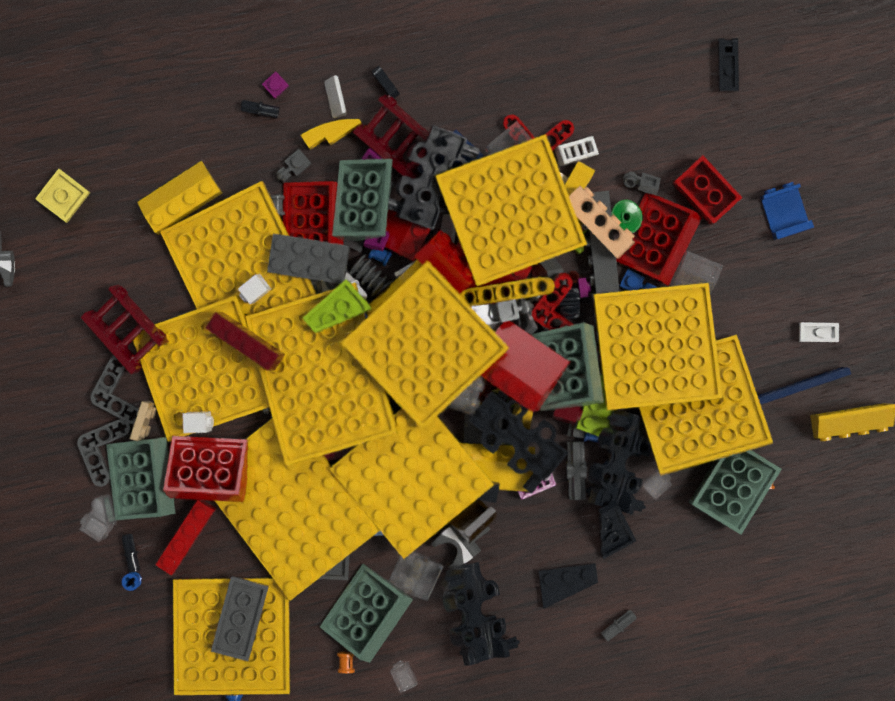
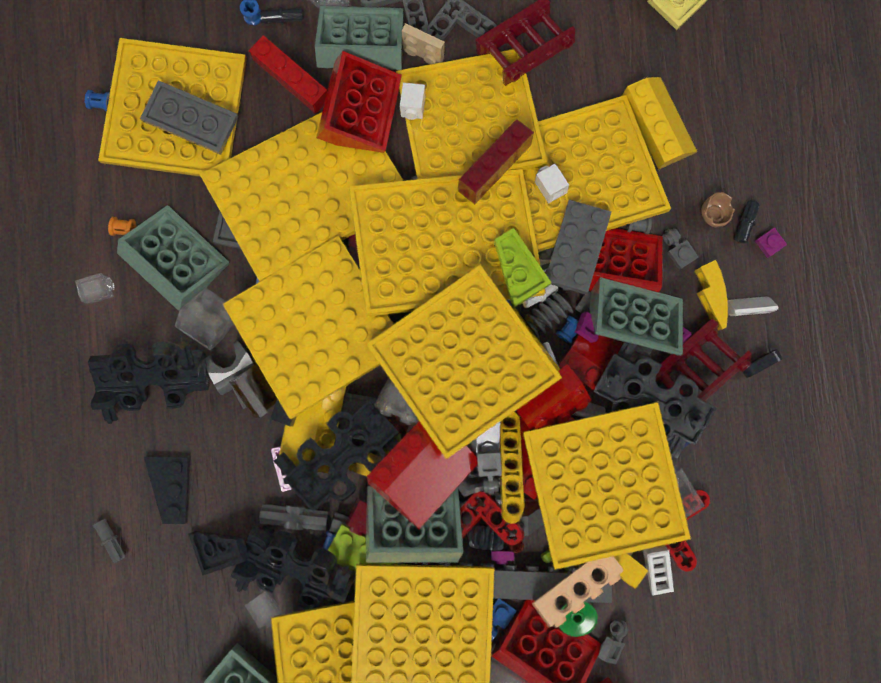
camera: 90 degrees right, 5 degrees down
none -> medium nougat hair [701,192,735,228]

